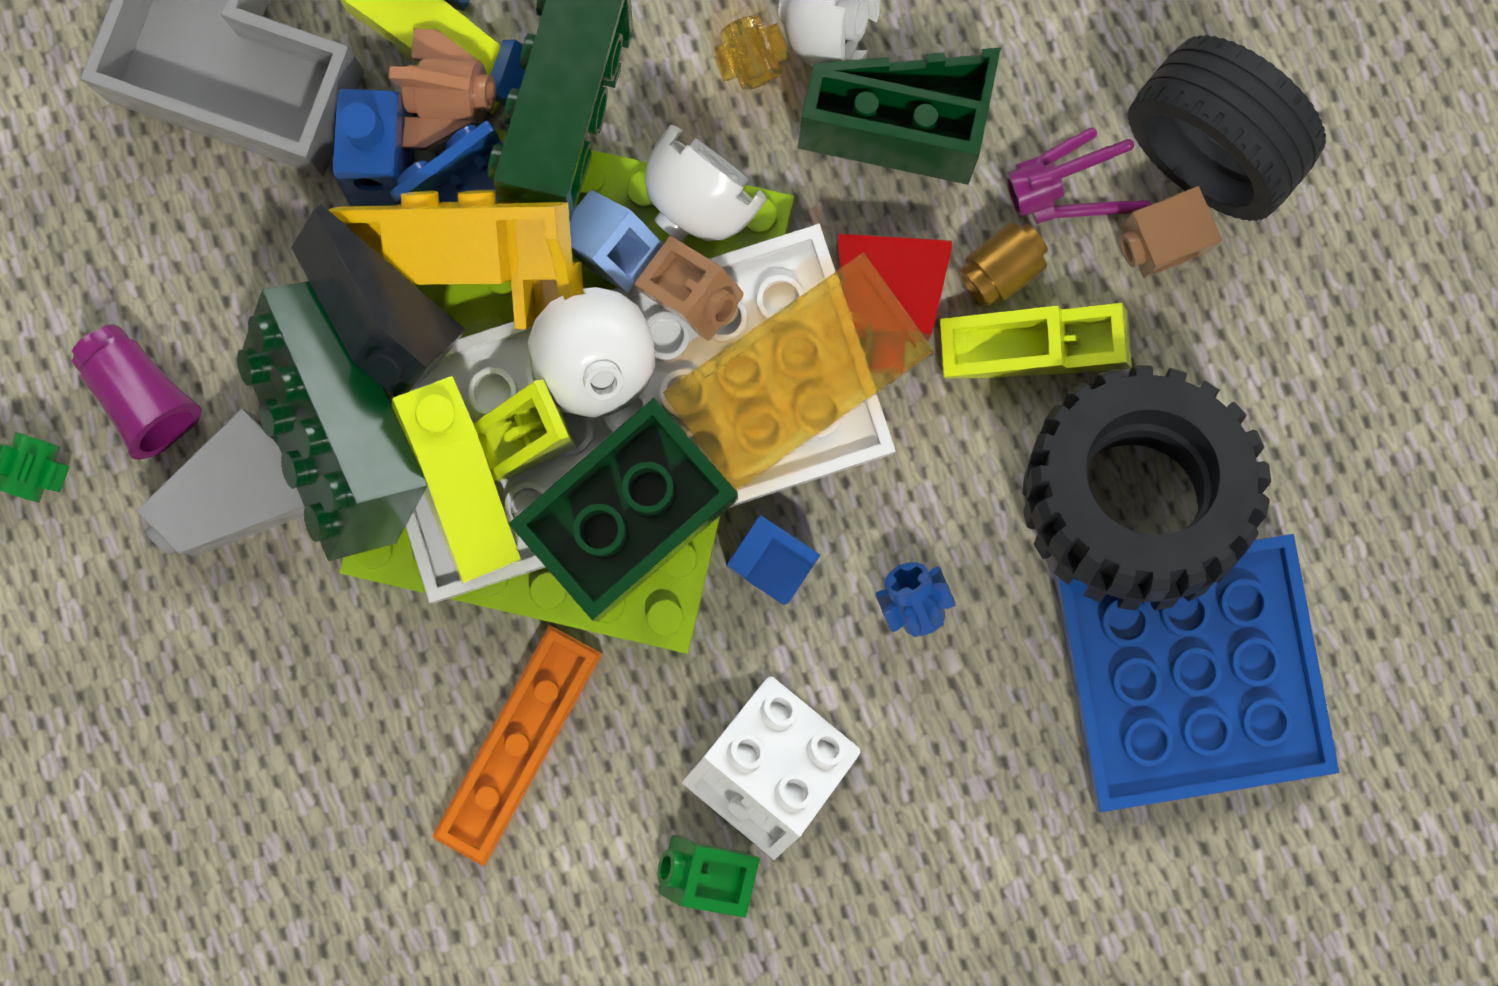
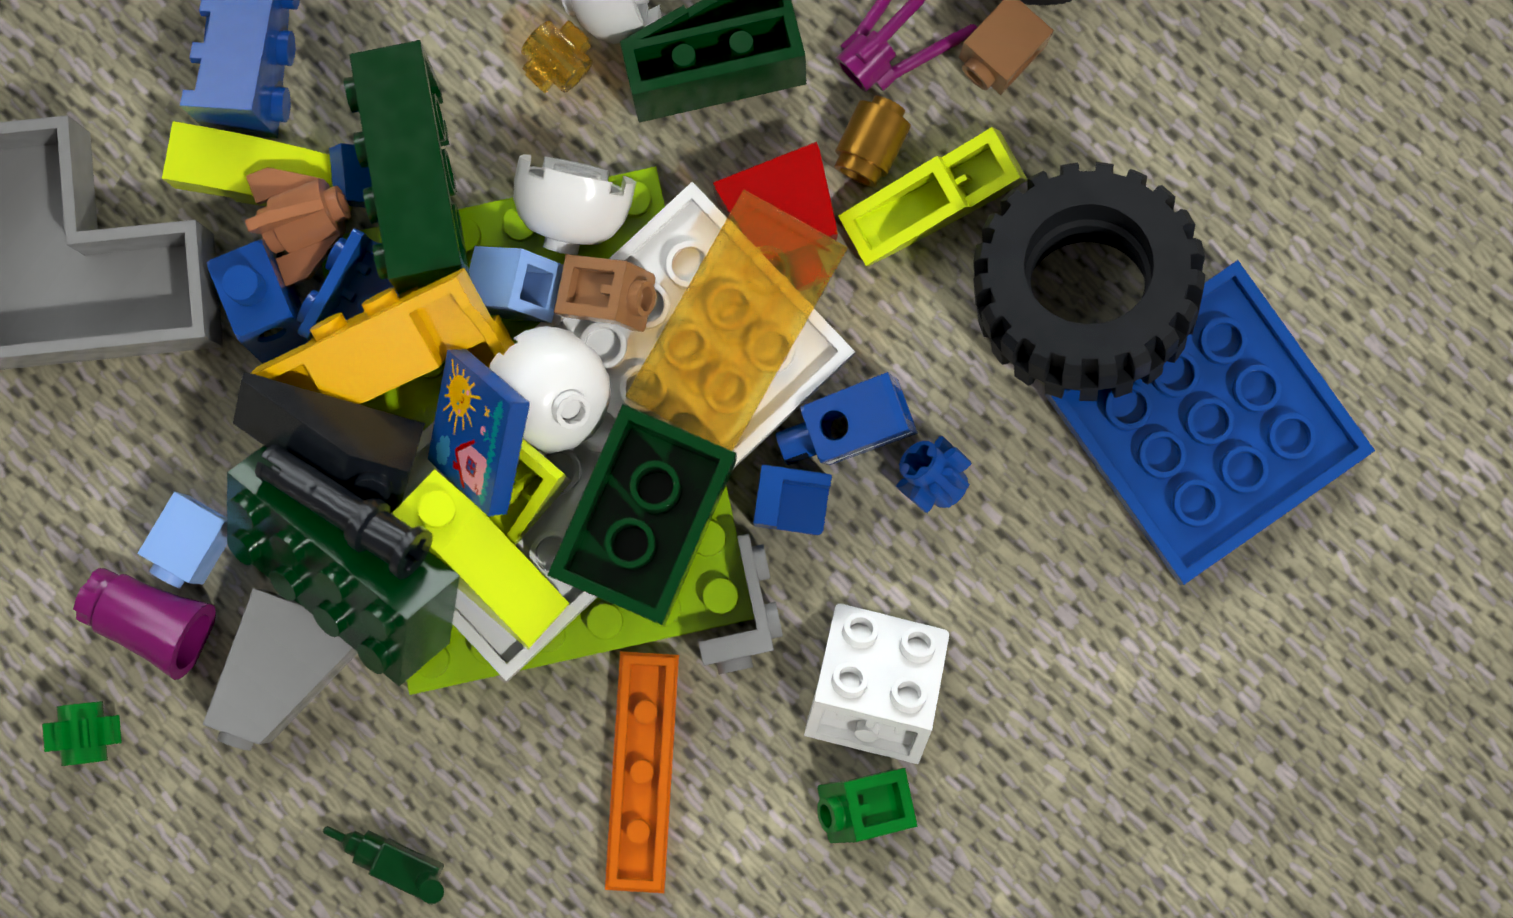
camera: 25 degrees left, 0 degrees up
none -> light blue brick [137,492,227,589]
none -> black pin [255,444,433,580]
none -> dark green piece [323,826,444,904]
none -> blue tile [427,349,530,516]
none -> light grey bracket [699,534,783,675]
none -> blue torso [776,372,918,465]

